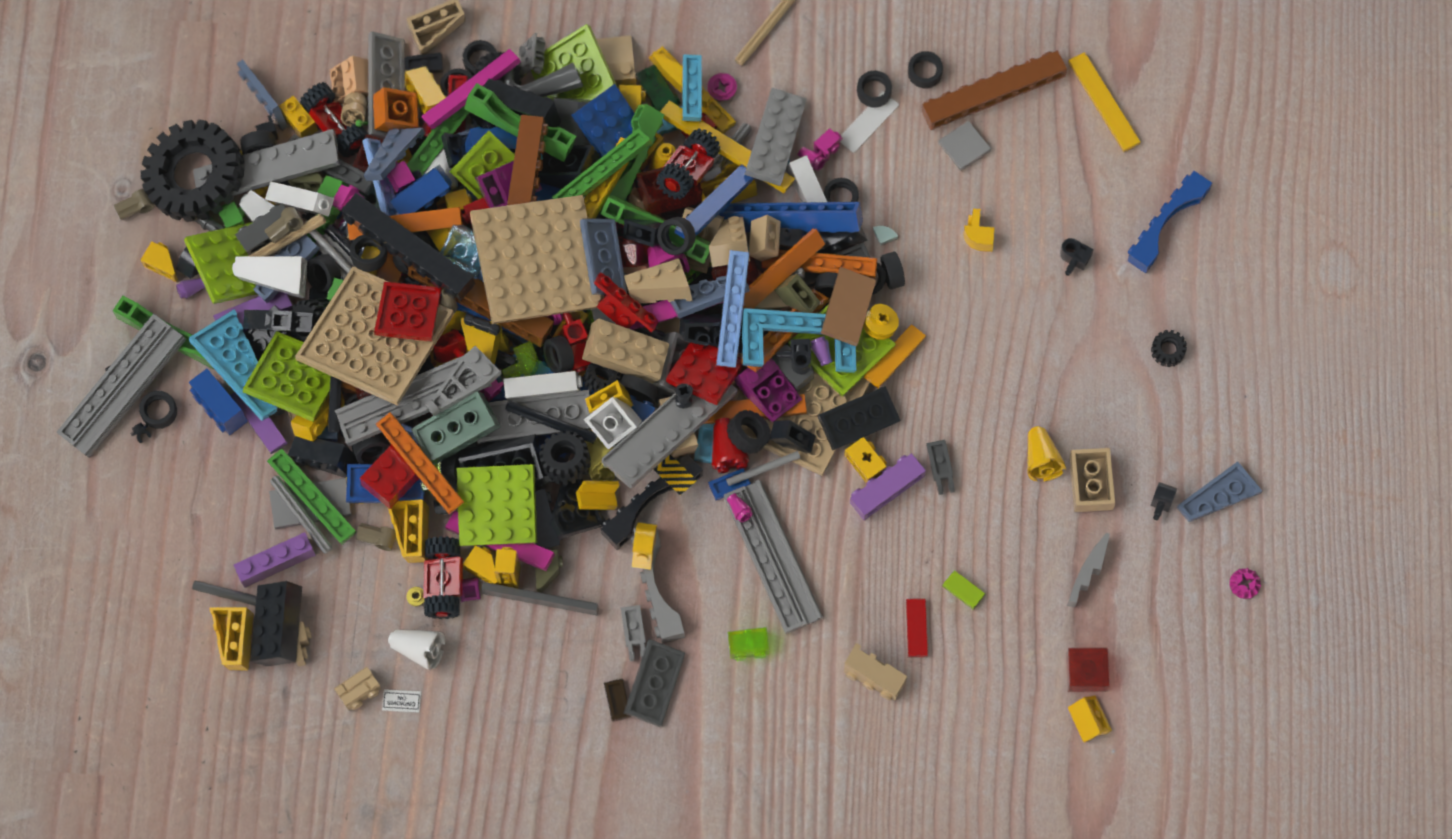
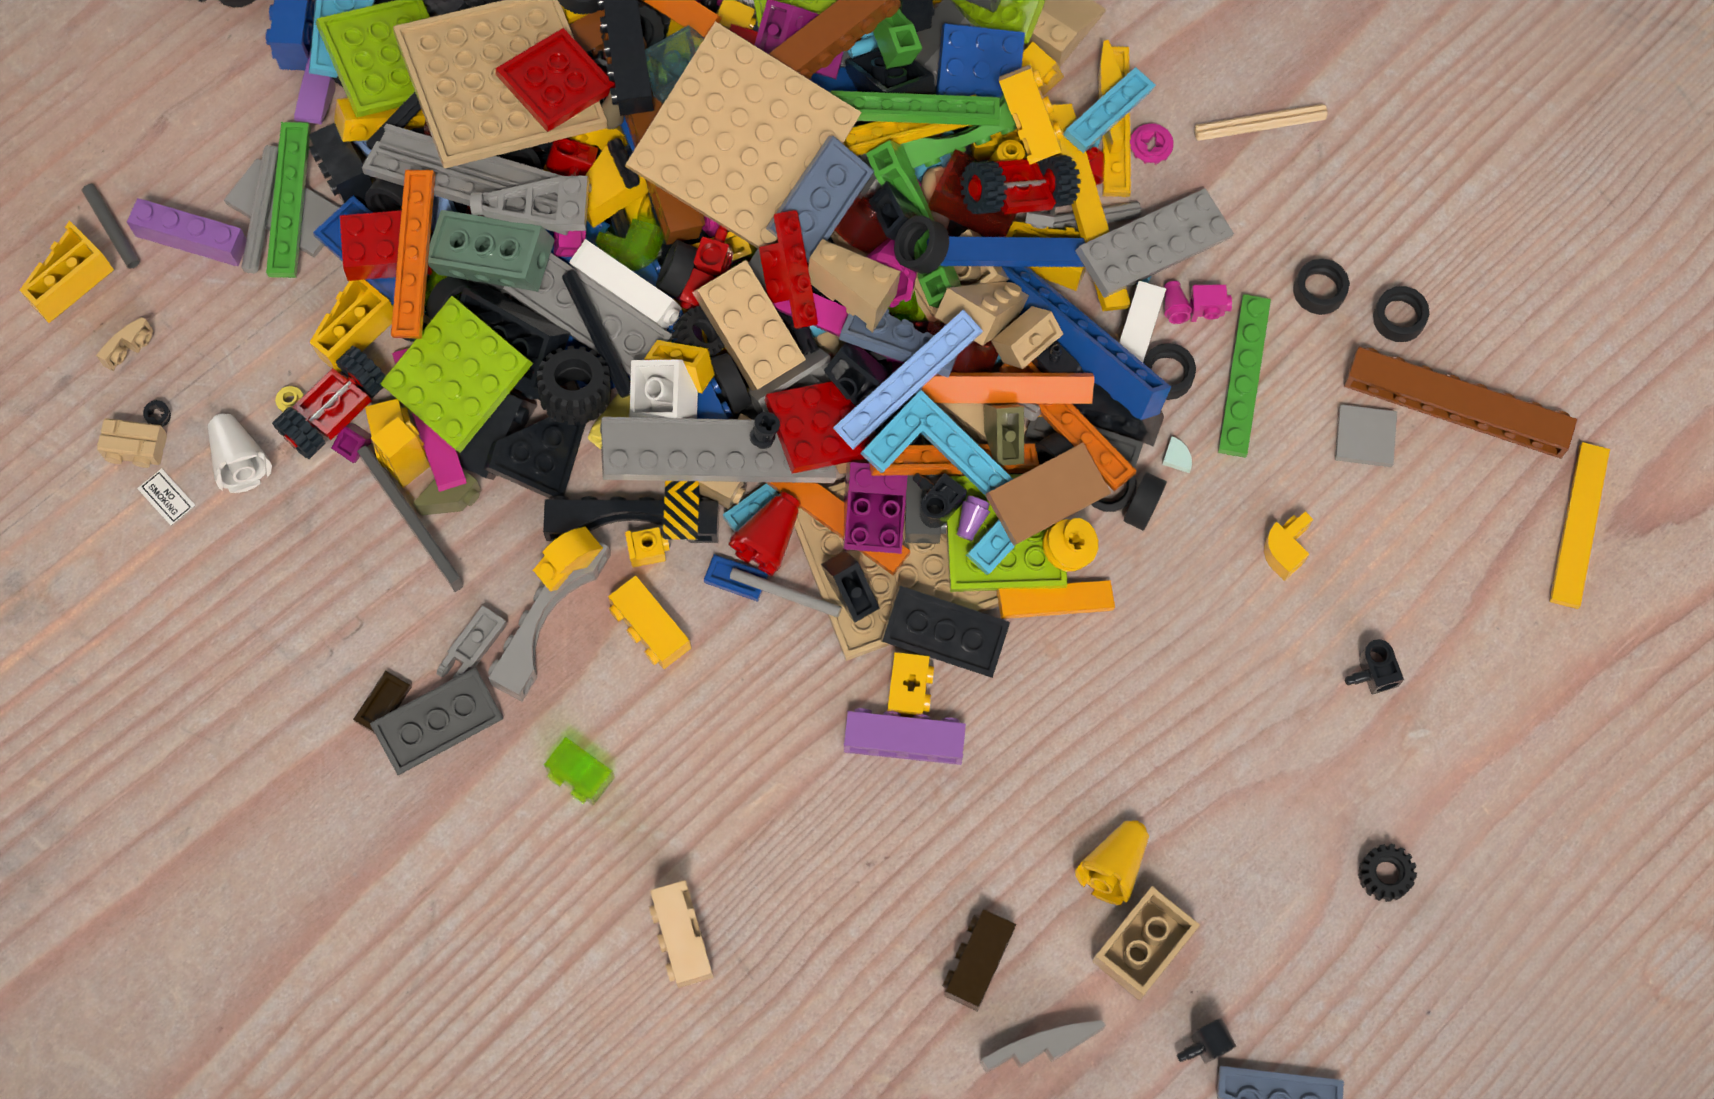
camera: 40 degrees right, 0 degrees up
black brick [251,581,303,667] -> none
dark tan piece [356,523,396,551] -> none
yellow panel [576,481,620,510] -> none
dark green door [635,65,681,111] -> none
light grey plate [723,480,823,634] -> none
black tyre [727,410,771,454] -> none
dark pink cone [727,493,753,523] -> none
white sticker [840,91,900,153] -> none
red tile [906,599,928,658] -> none
dark grey hinge [926,440,955,495] -> none
lime tile [942,570,985,610] -> none
blue arch [1127,171,1212,274] -> none
none -> black bush [143,400,171,427]
none -> yellow brick [608,575,691,669]
none -> yellow brick [625,527,670,568]
none -> dark brown brick [942,909,1016,1012]
none -> yellow wedge [999,64,1064,165]
none -> bright green plate [1218,294,1271,458]

